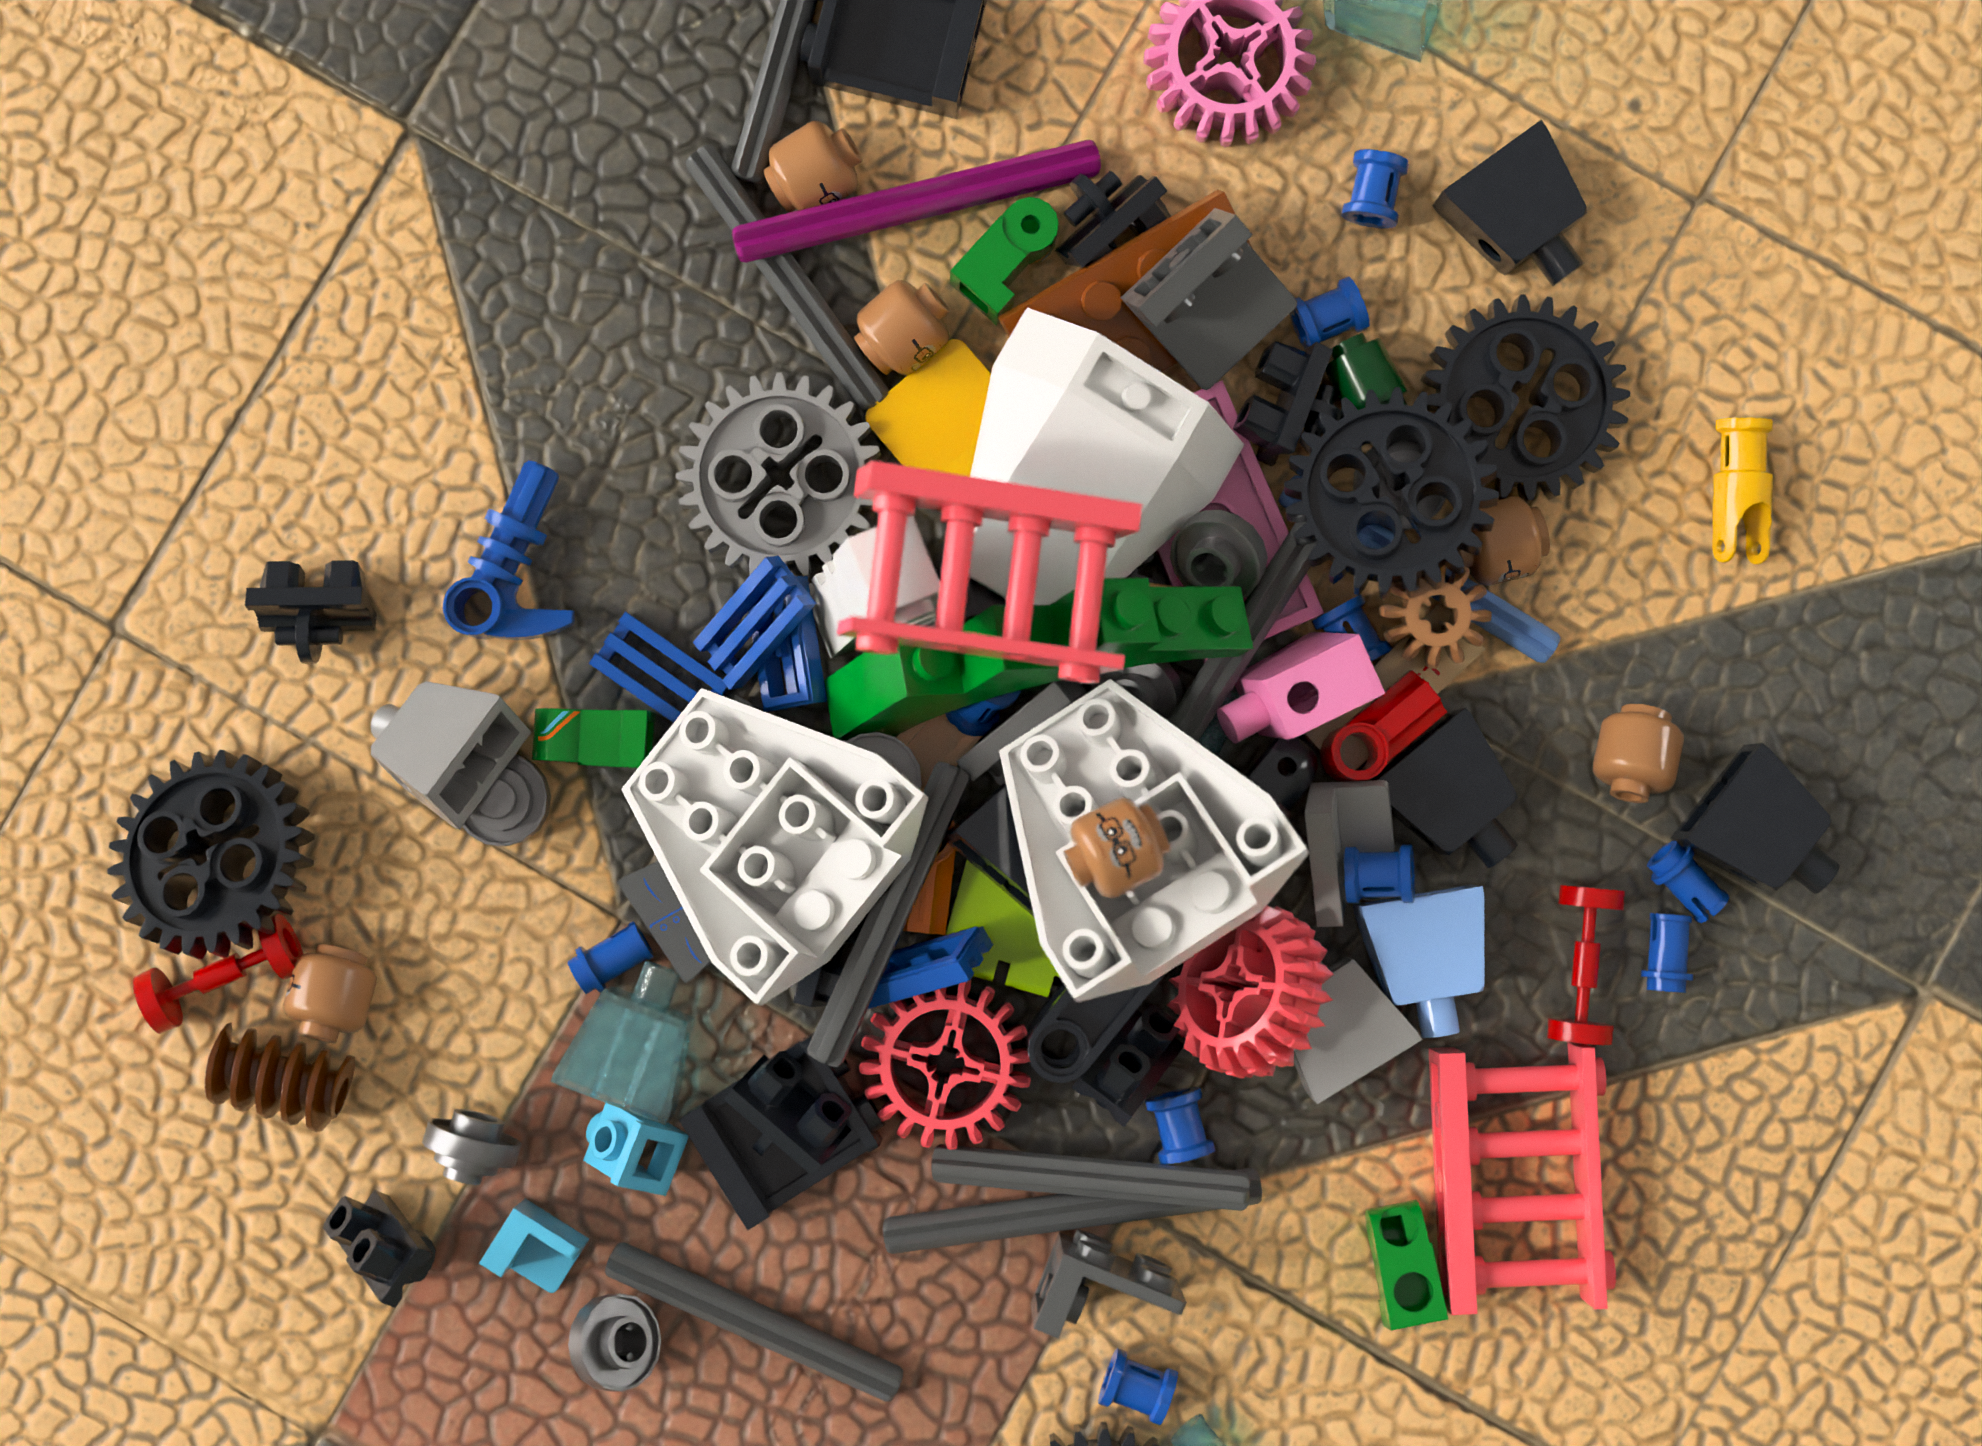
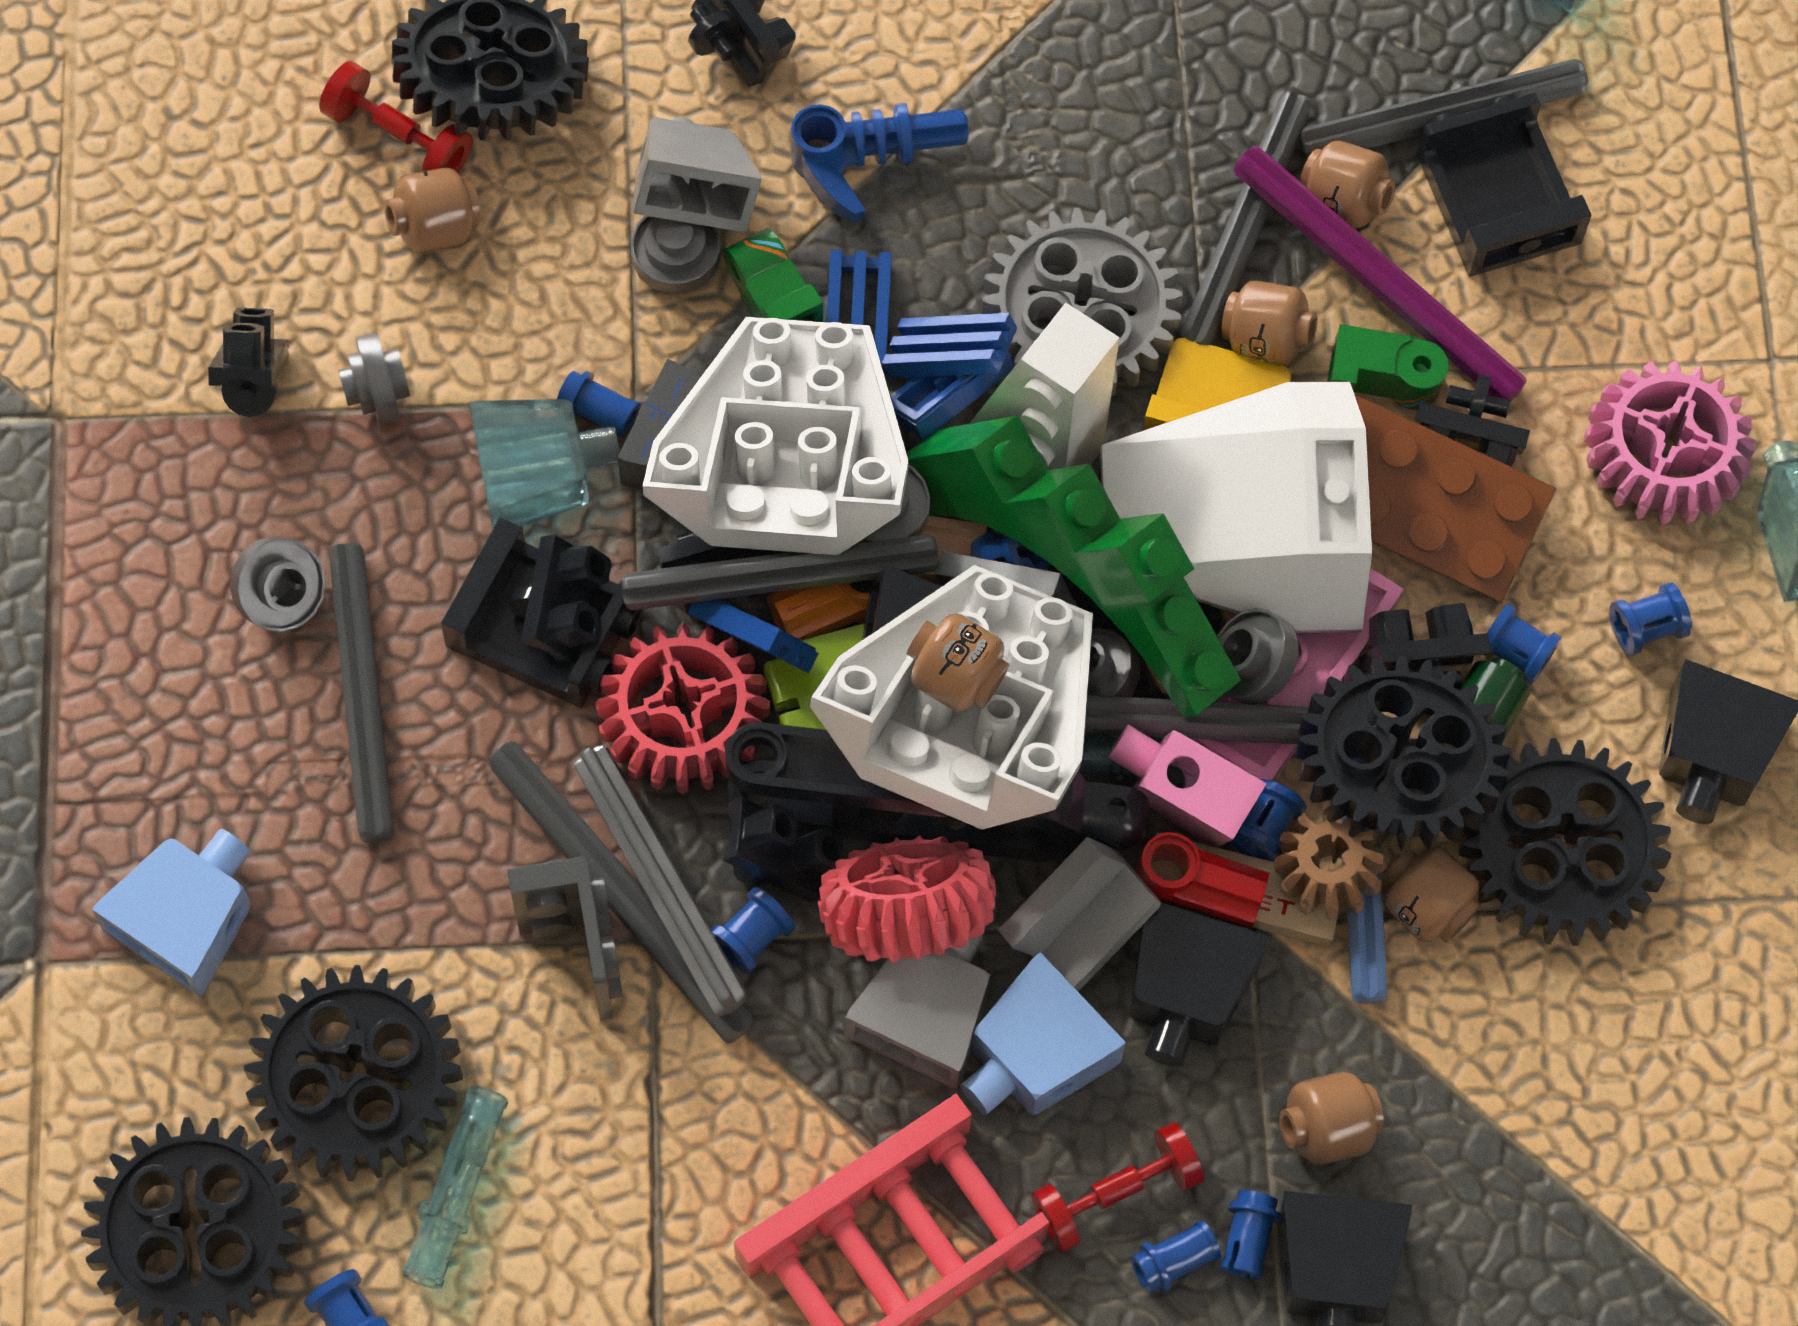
camera: 55 degrees right, 20 degrees down
reddish brown piece [205,1022,355,1132] -> none
medium azure panel [479,1198,589,1293] -> none
medium azure brick [583,1100,689,1196] -> none
coral fence [837,461,1142,683] -> none
blue bush [1098,1348,1178,1425] -> none
dark grey bracket [1121,208,1297,390] -> none
blue bush [1344,844,1415,903] -> none
green leg [1365,1200,1448,1331] -> none
yellow piece [1712,418,1773,565] -> none

